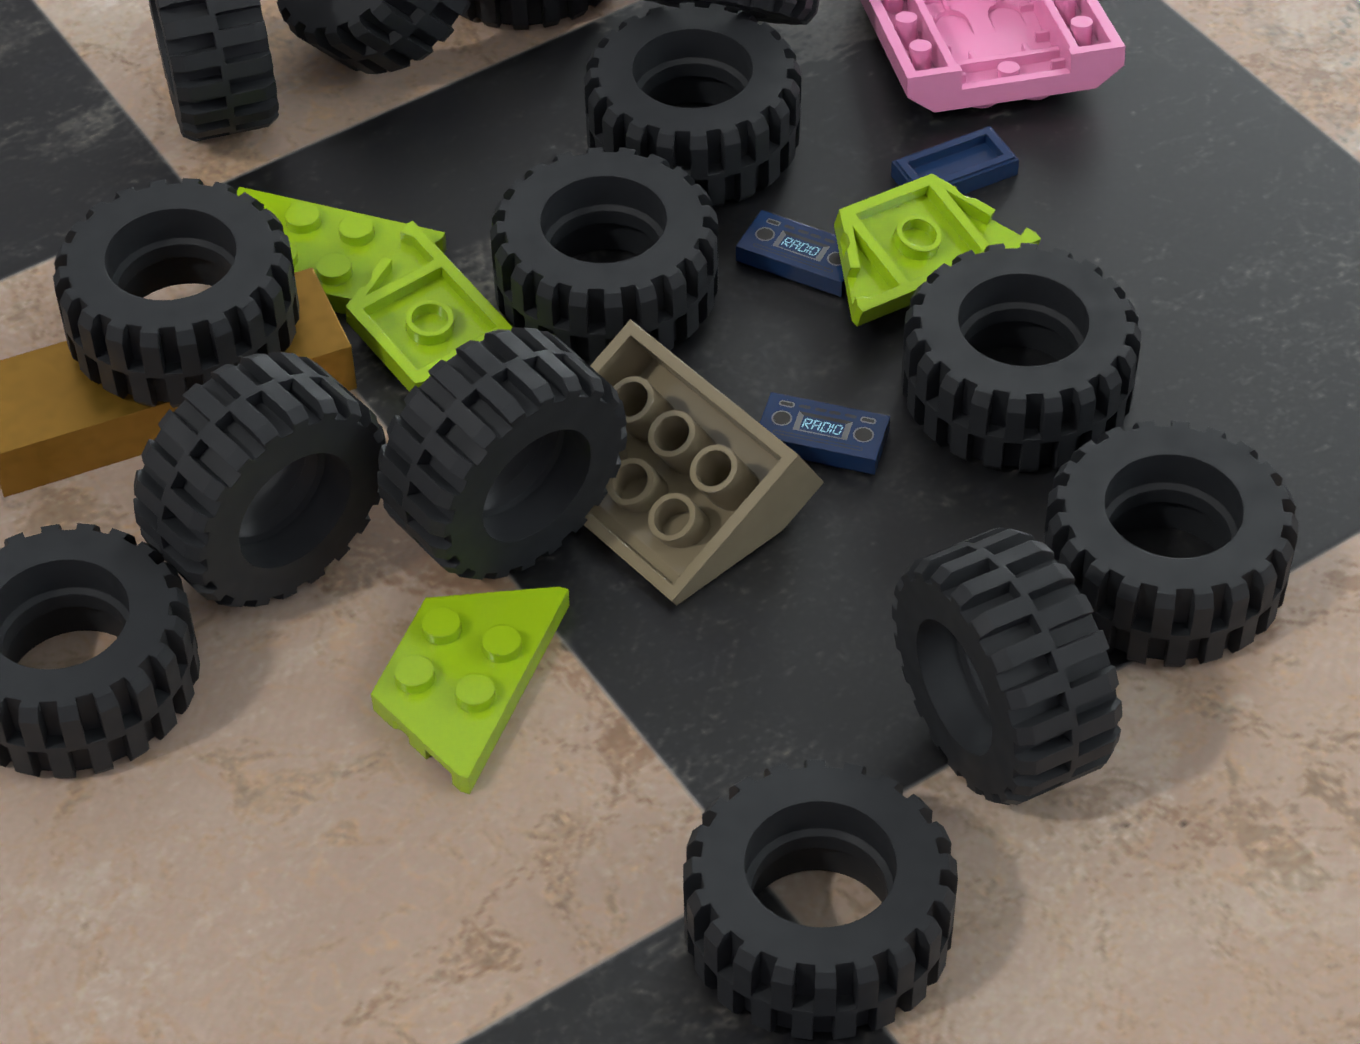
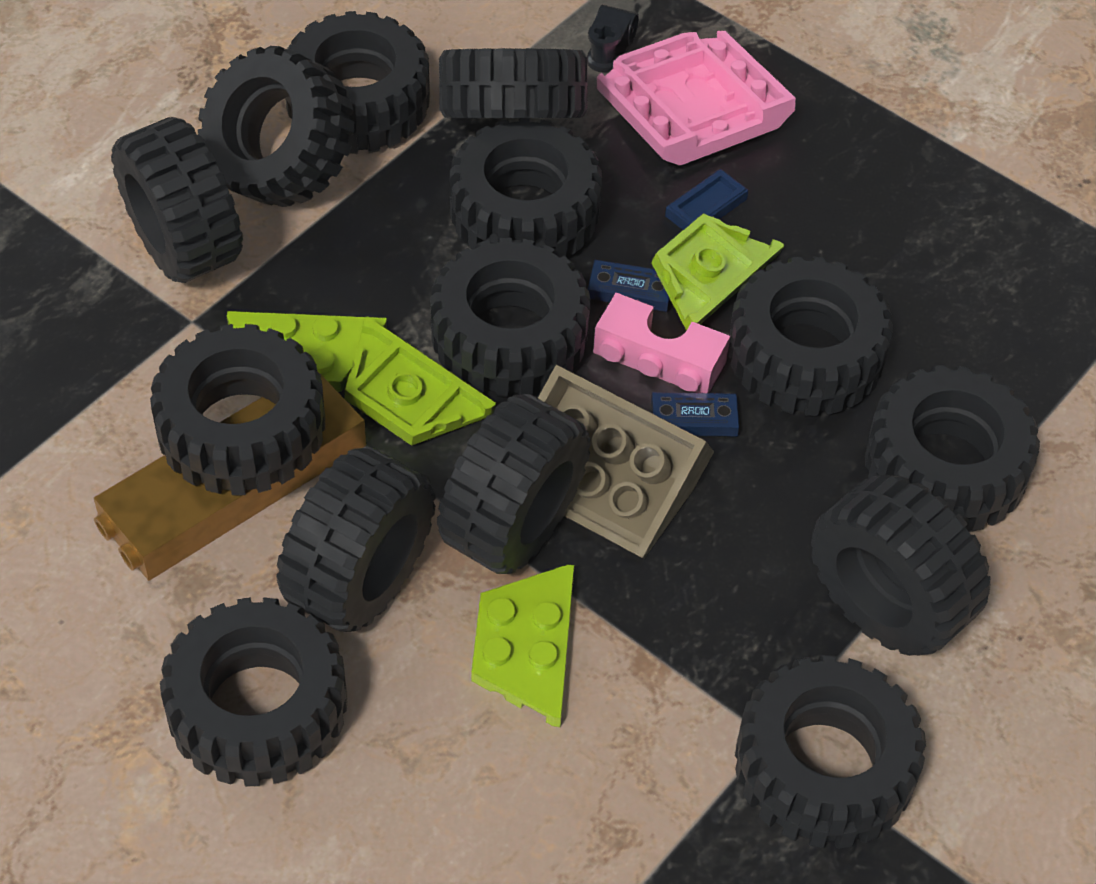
camera: 20 degrees left, 5 degrees up
none -> bright pink arch [593,293,730,393]

